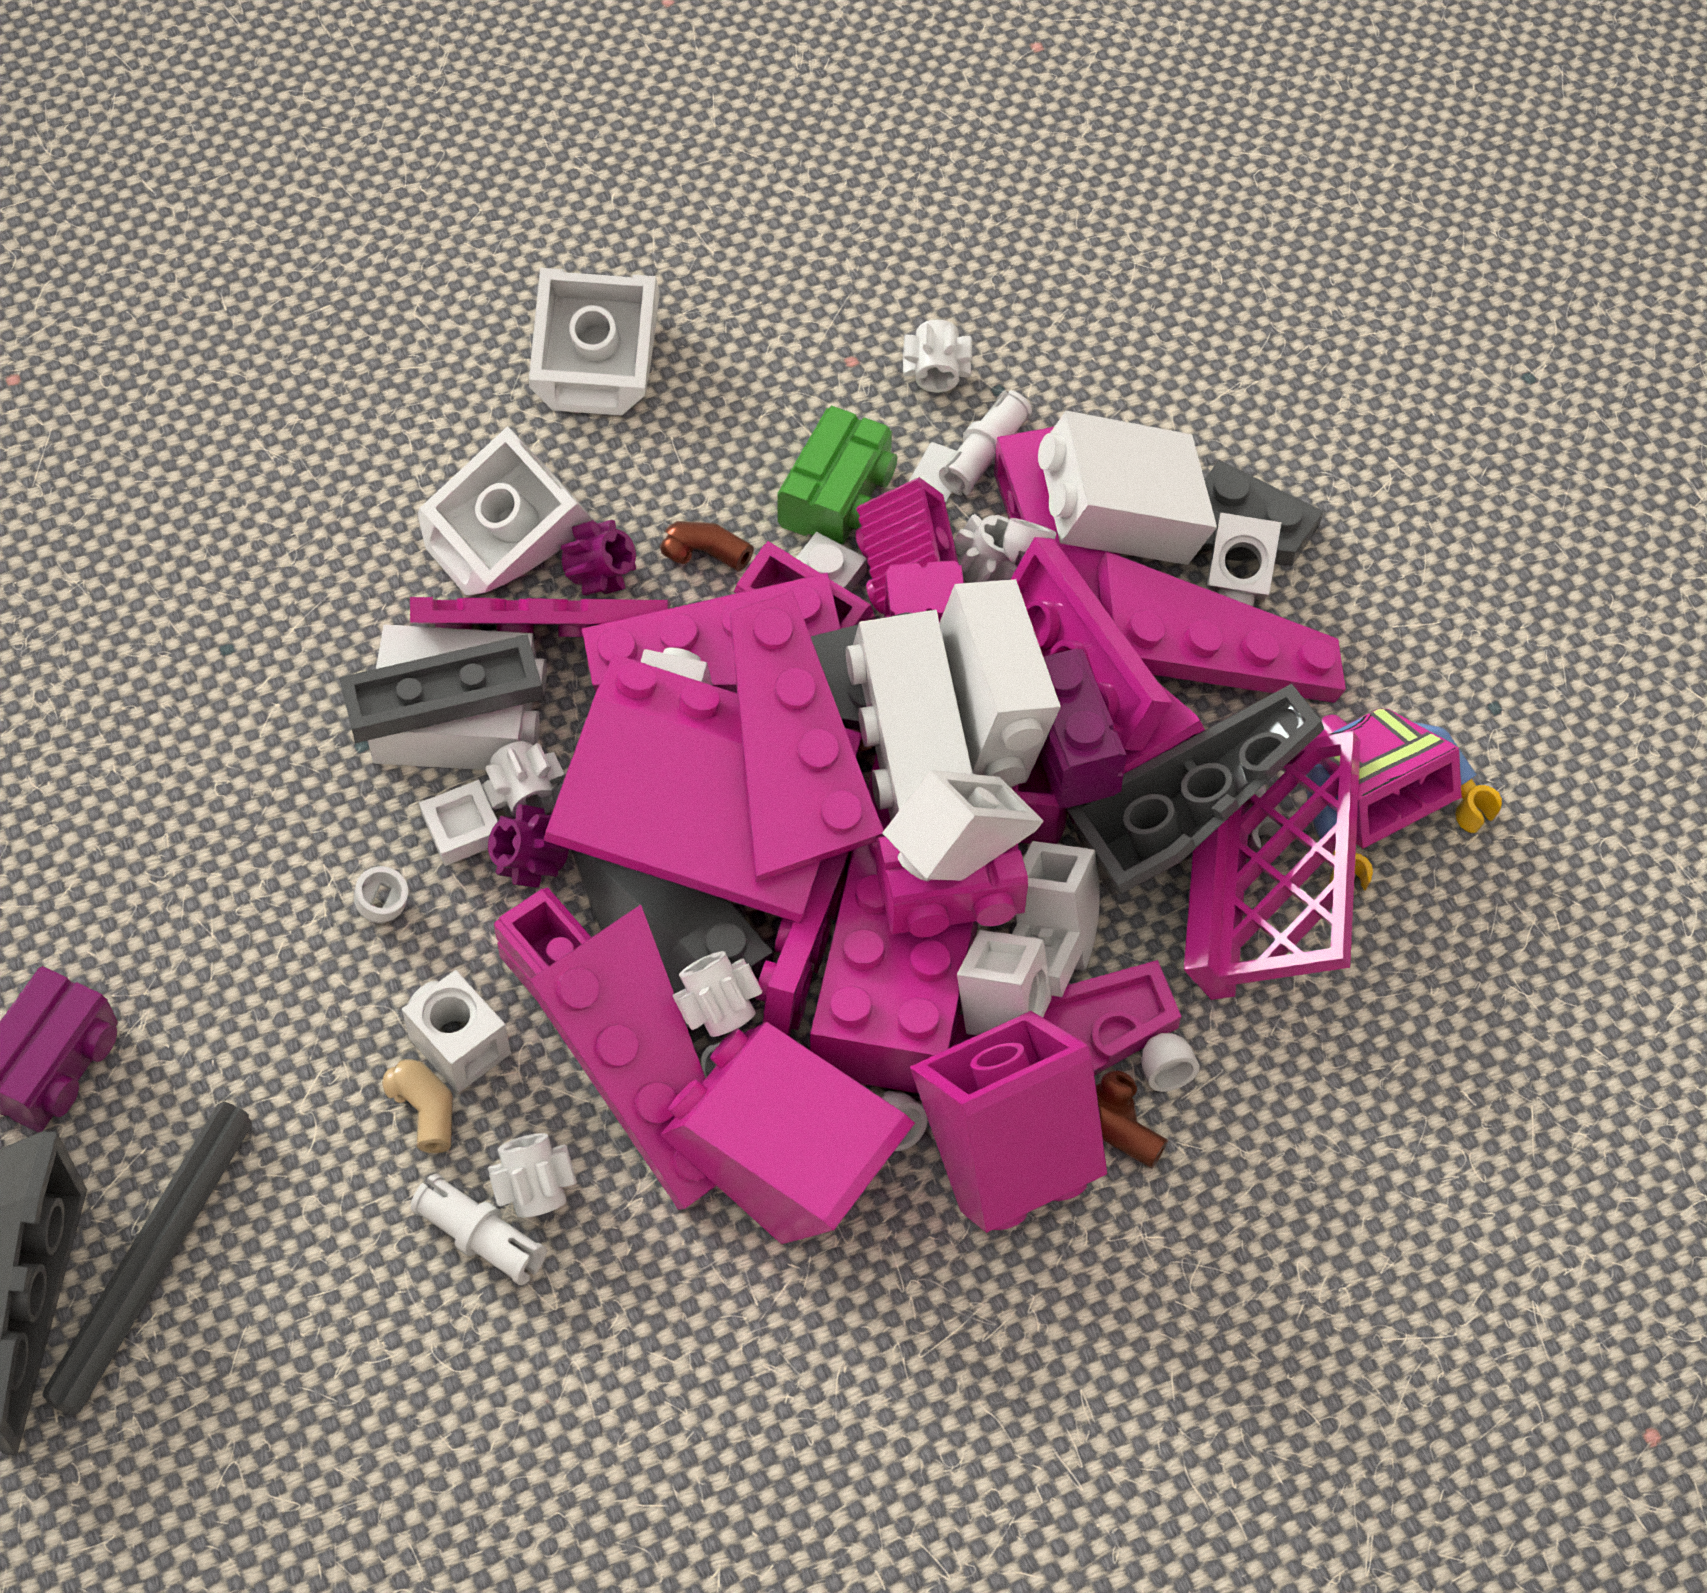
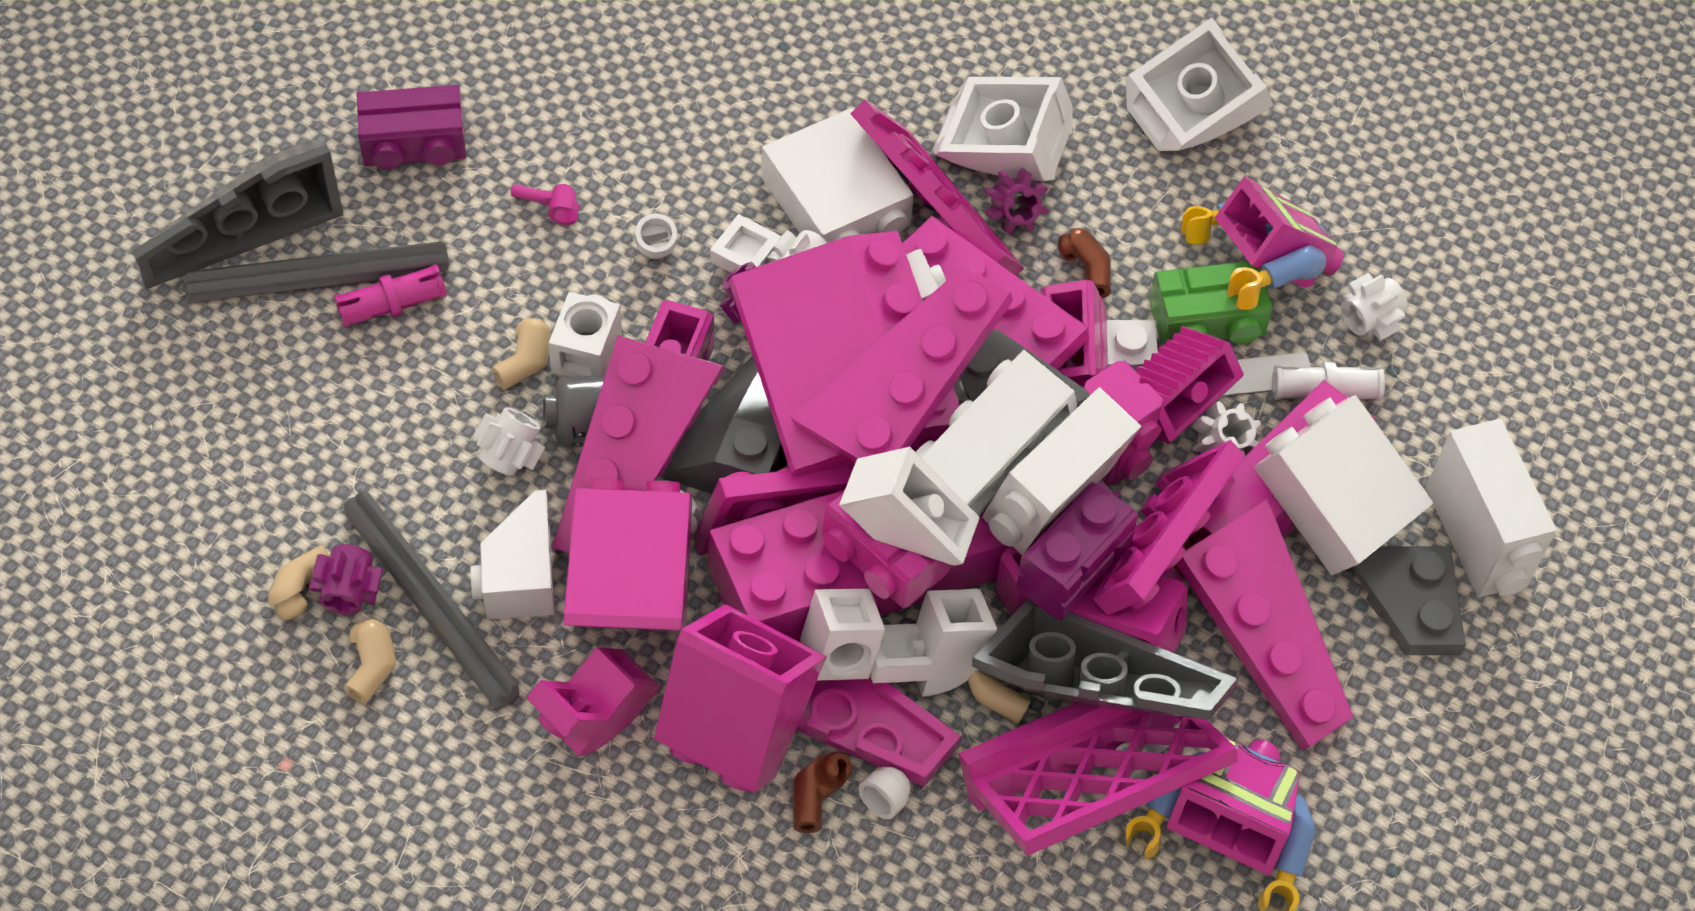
camera: 55 degrees right, 0 degrees up
dark grey plate [339,634,544,743] -> none
white pin [410,1174,547,1285] -> none
white gear [673,951,763,1037] -> none
white hinge [1003,518,1057,564] -> none
white brick [1206,513,1282,606] -> none
none -> tan arm [268,545,330,620]
none -> magenta gear [309,544,383,615]
none -> dark pink pin [334,264,447,328]
none -> tan arm [343,619,396,705]
none -> dark grey axle [344,491,520,708]
none -> white slope [471,490,555,620]
none -> dark pink hand [511,184,580,225]
none -> dark pink brick [526,647,661,756]
none -> dark grey head [543,376,605,446]
none -> tan arm [967,670,1031,725]
none -> torso [1181,176,1343,310]
none -> white brick [1426,418,1557,598]

